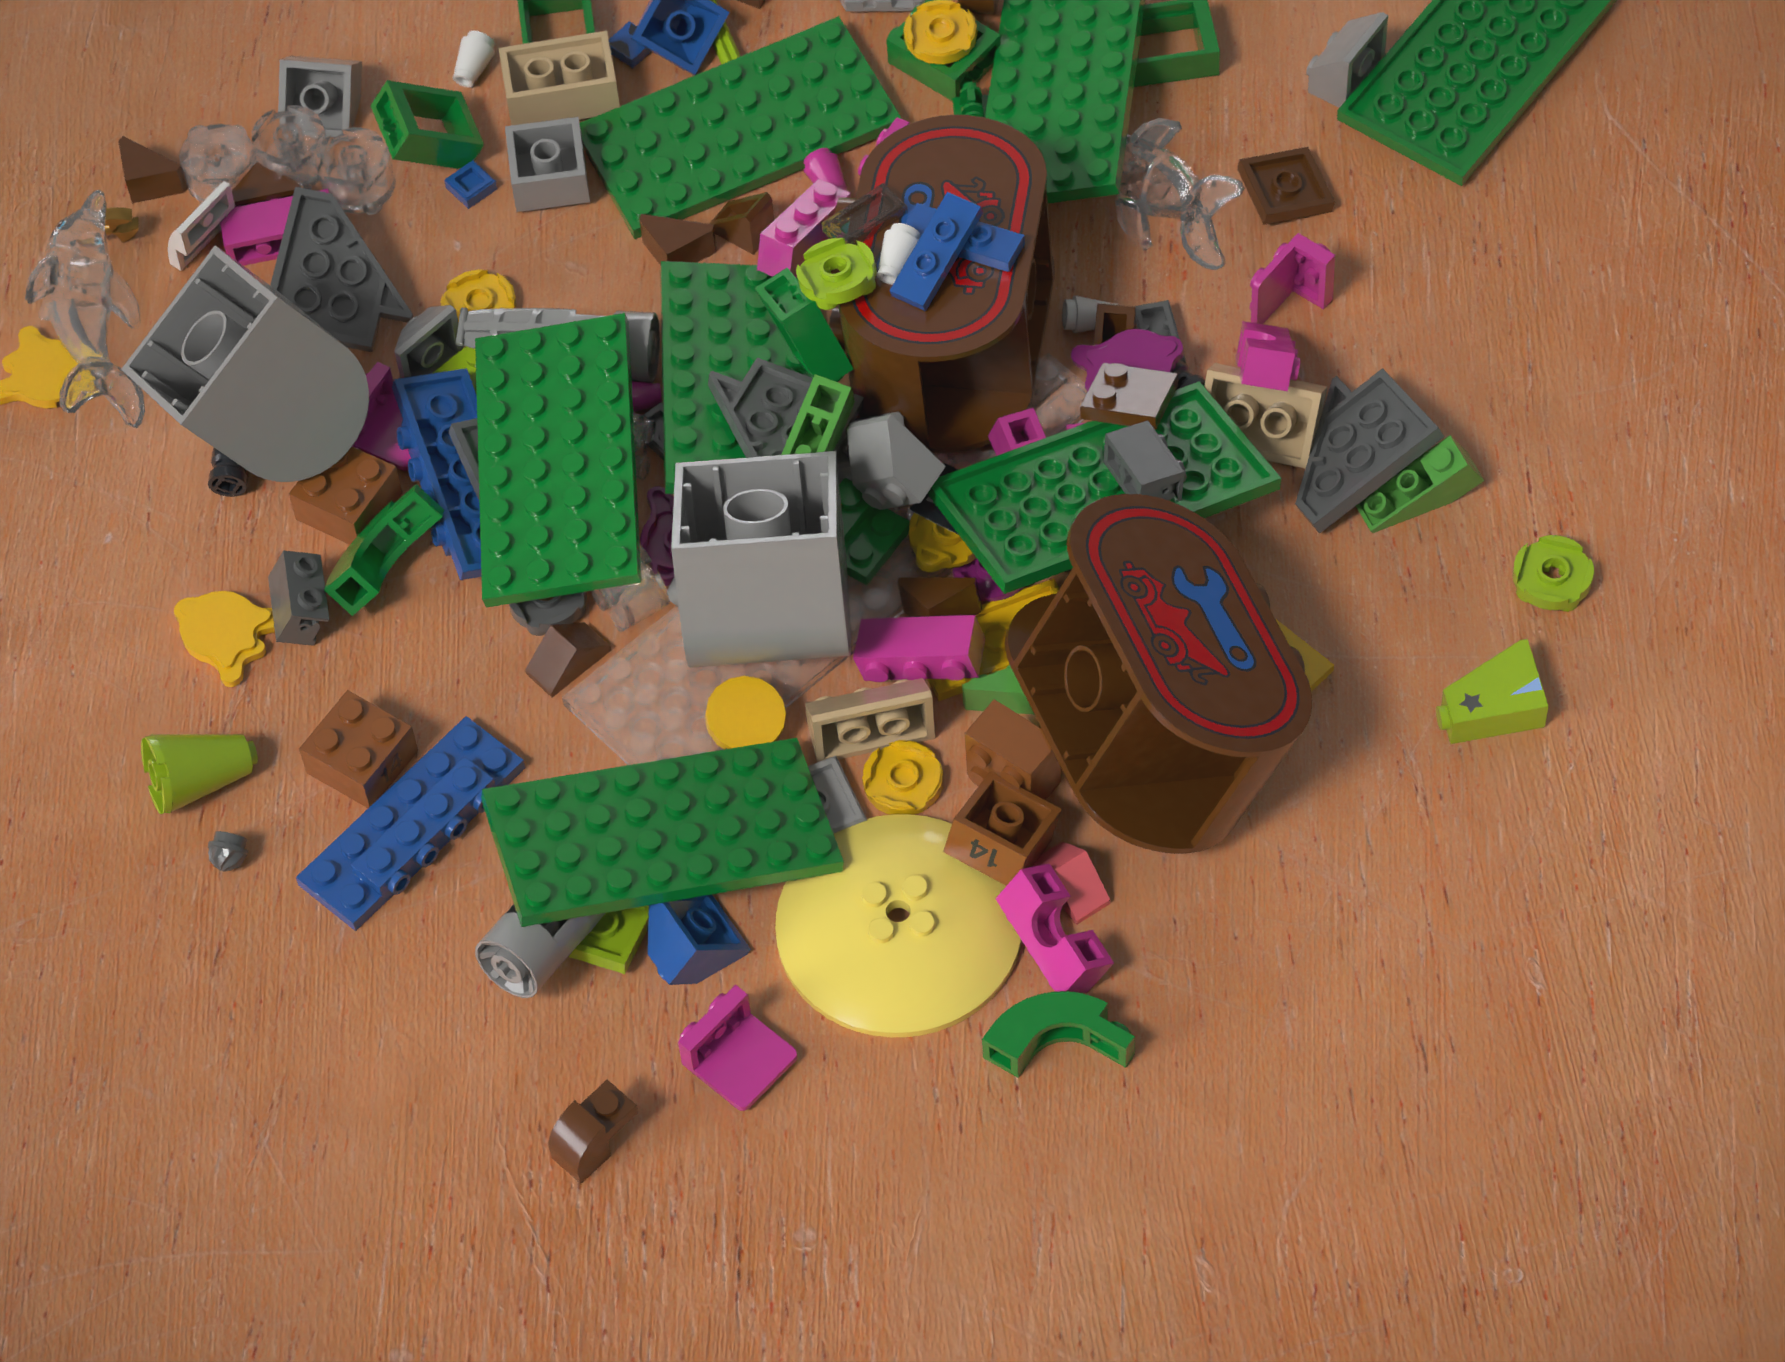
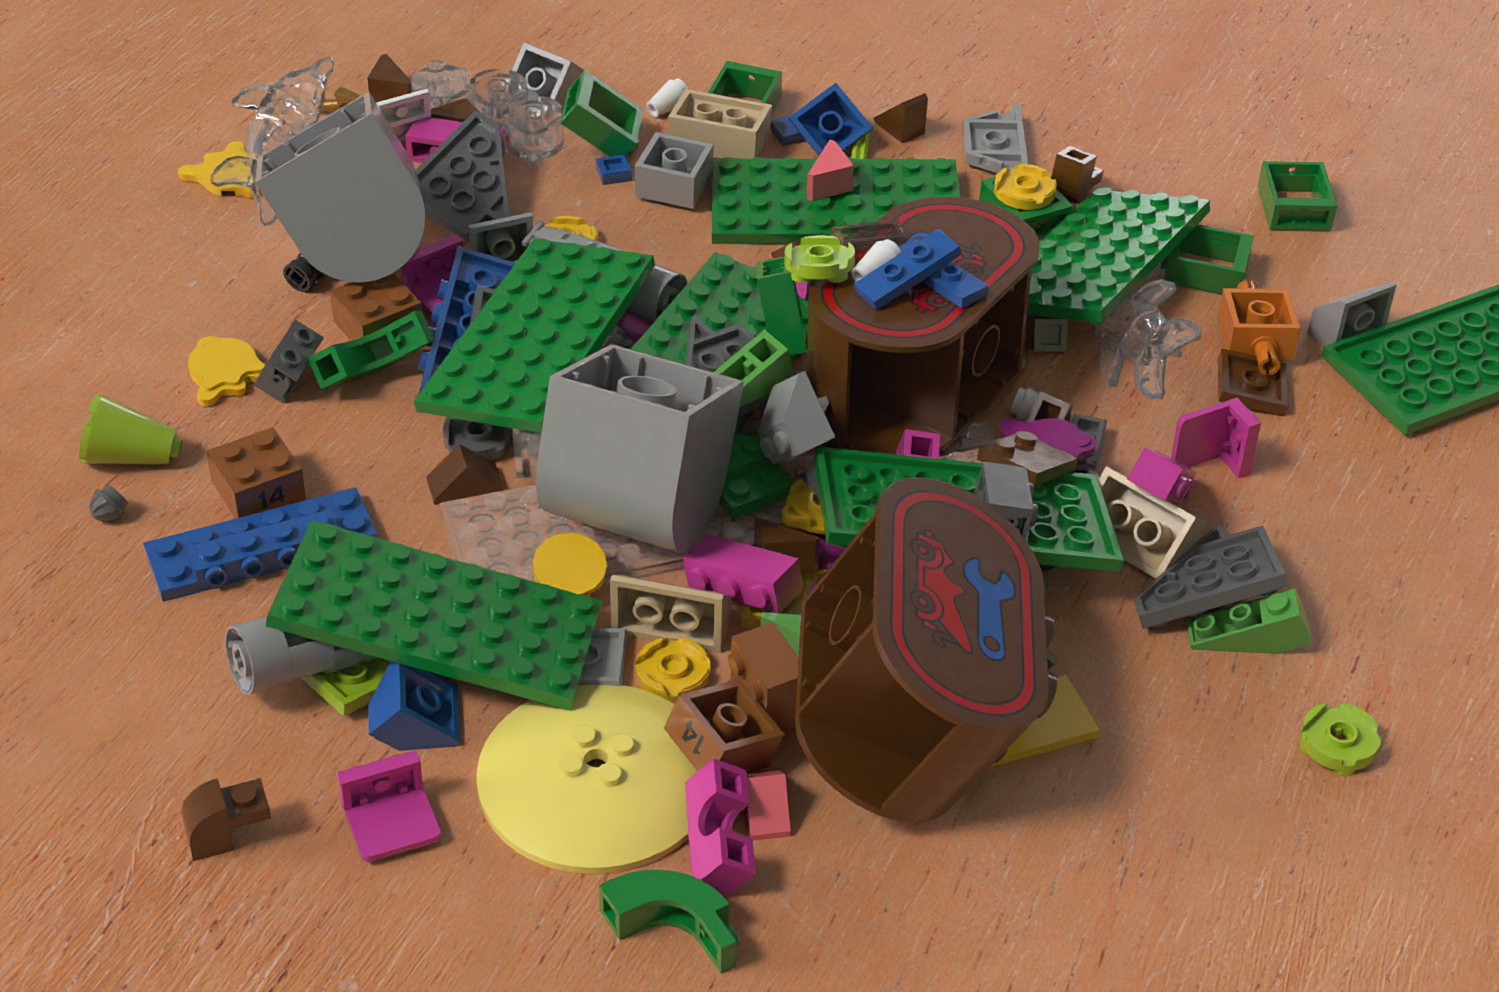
camera: 20 degrees right, 15 degrees down
reddish brown slope [639,214,717,265] -> none
lime slope [1436,639,1549,744] -> none
none -> coral slope [807,140,854,201]
none -> olive tile [1032,317,1068,352]
none -> orange brick [1218,280,1301,375]

